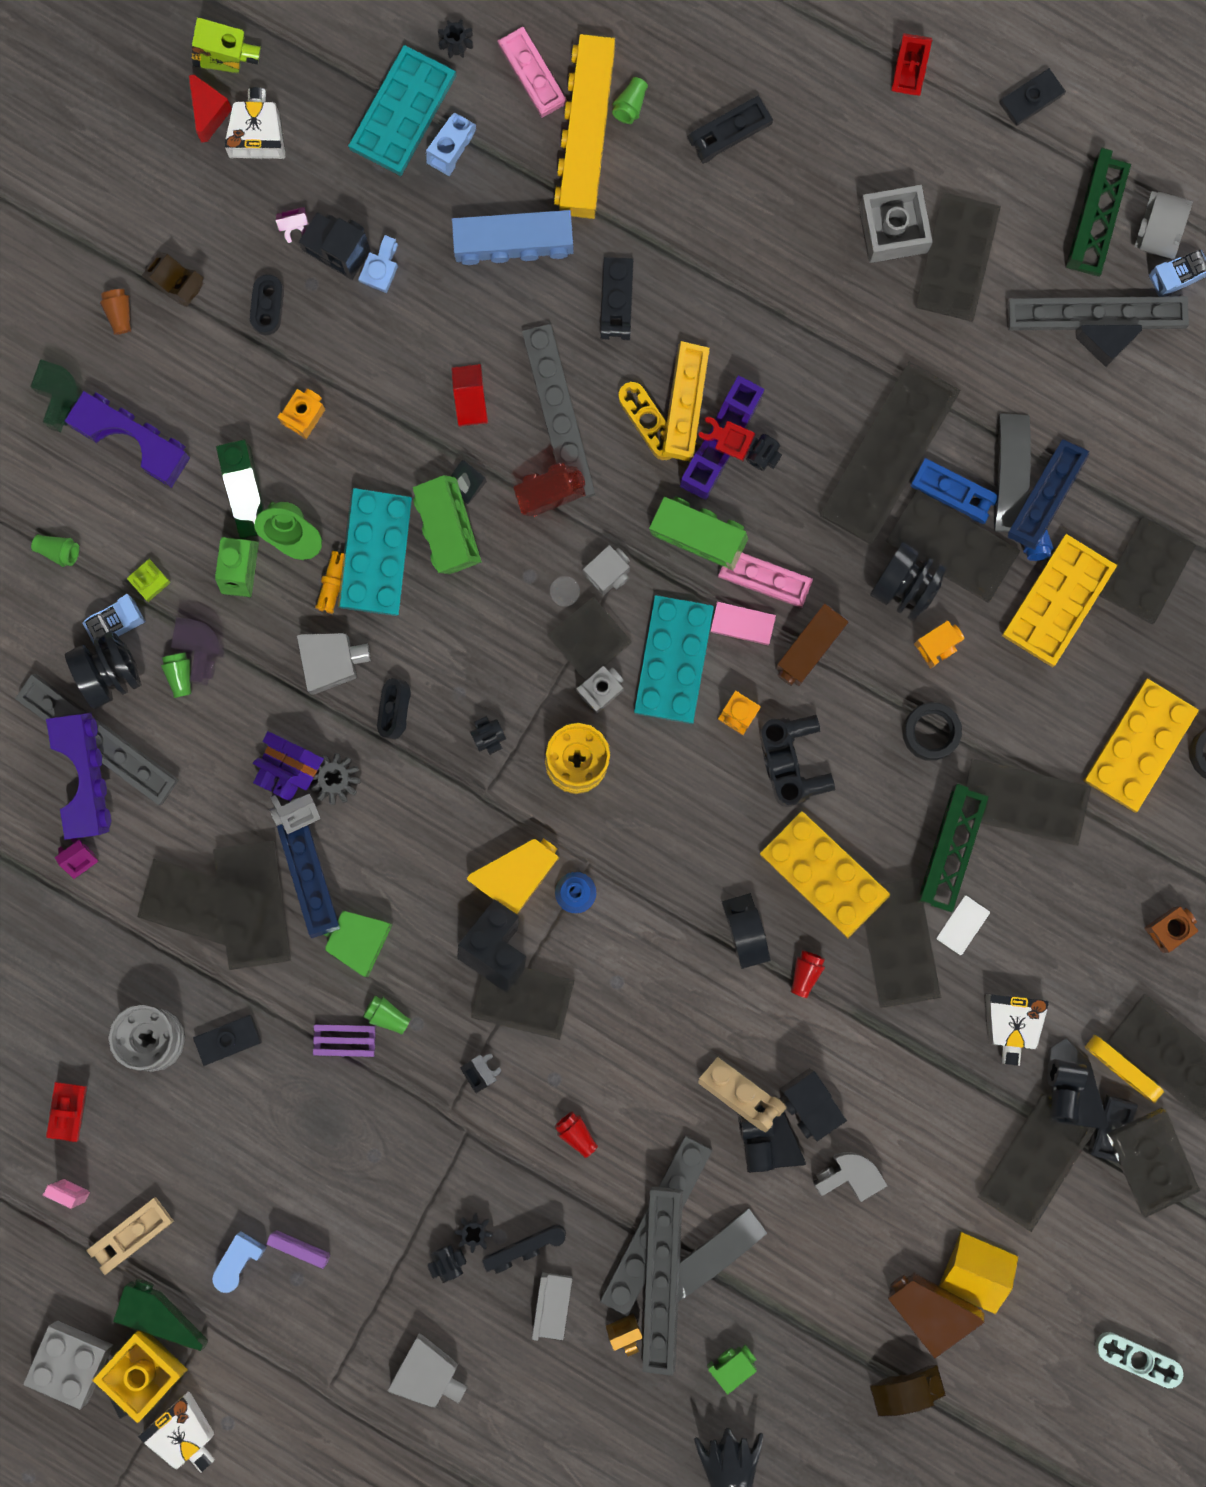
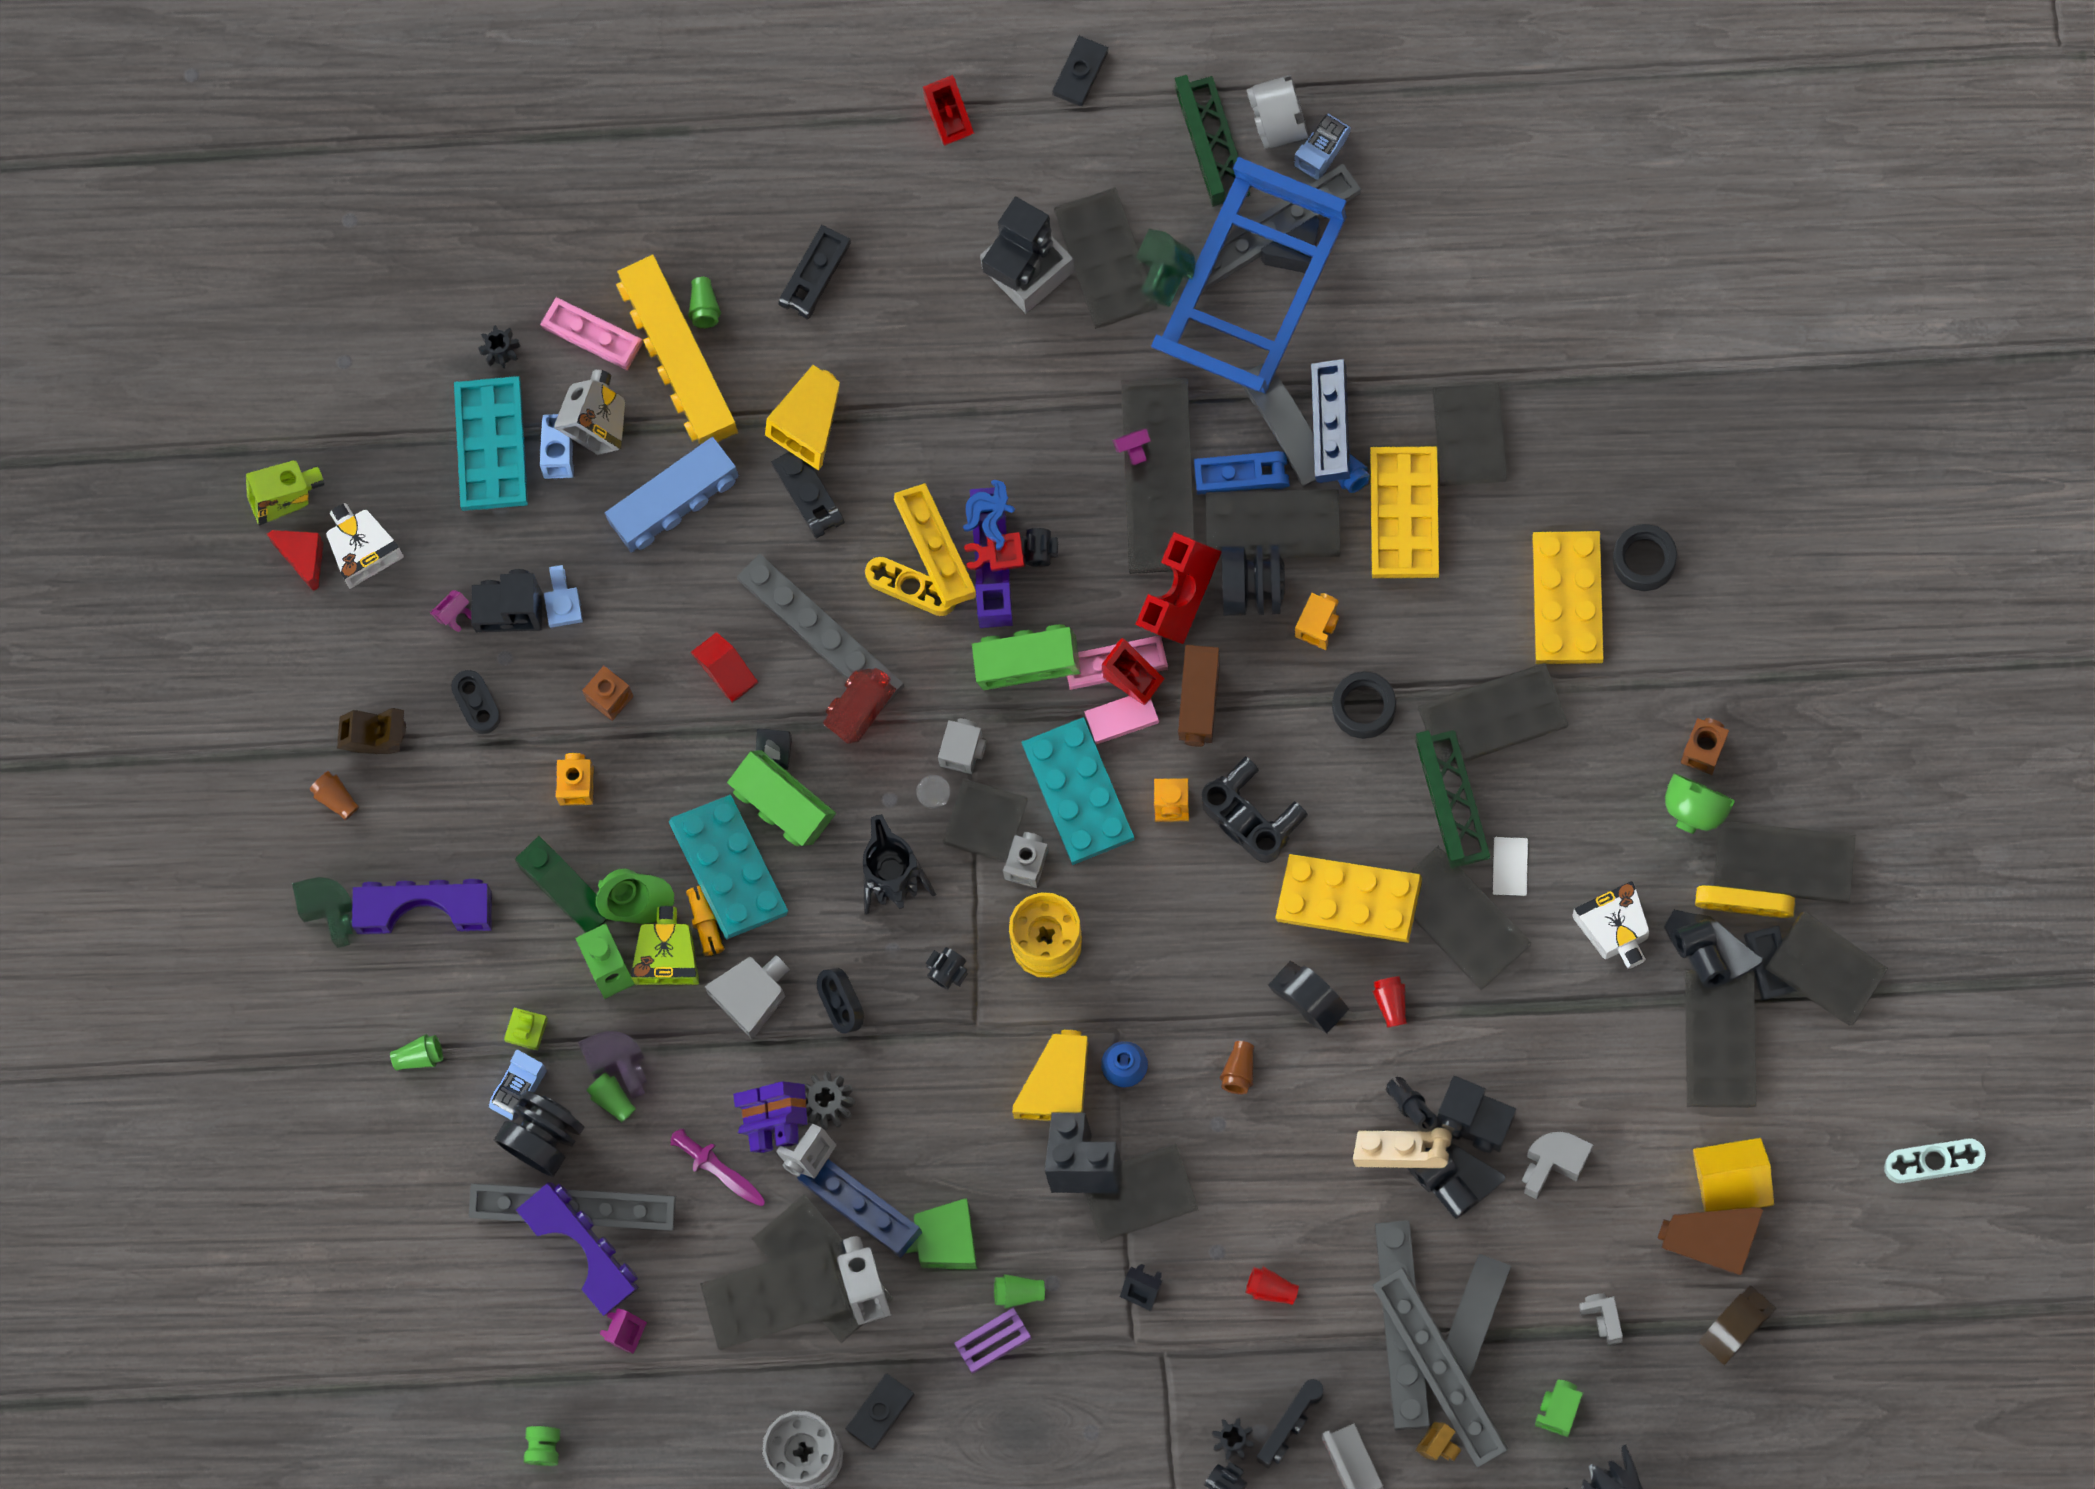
camera: 25 degrees left, 10 degrees down
none -> light grey torso [554,370,625,455]
none -> dark orange brick [582,666,634,721]
none -> lime torso [631,906,699,985]
none -> magenta sword [670,1129,765,1206]
none -> yellow slope [765,365,840,470]
none -> light grey torso [837,1236,891,1325]
none -> black piece [863,814,937,915]
none -> blue piece [963,480,1015,550]
none -> black brick [982,196,1053,292]
none -> red slope [1102,638,1165,705]
none -> magenta tile [1112,428,1151,465]
none -> red arch [1135,532,1222,644]
none -> clear green brick [1136,228,1195,307]
none -> blue piece [1151,157,1347,394]
none -> dark orange cone [1220,1041,1254,1094]
none -> black pin [1386,1077,1438,1132]
none -> light grey bracket [1579,1293,1623,1345]
none -> bright green cylinder [1665,773,1735,834]

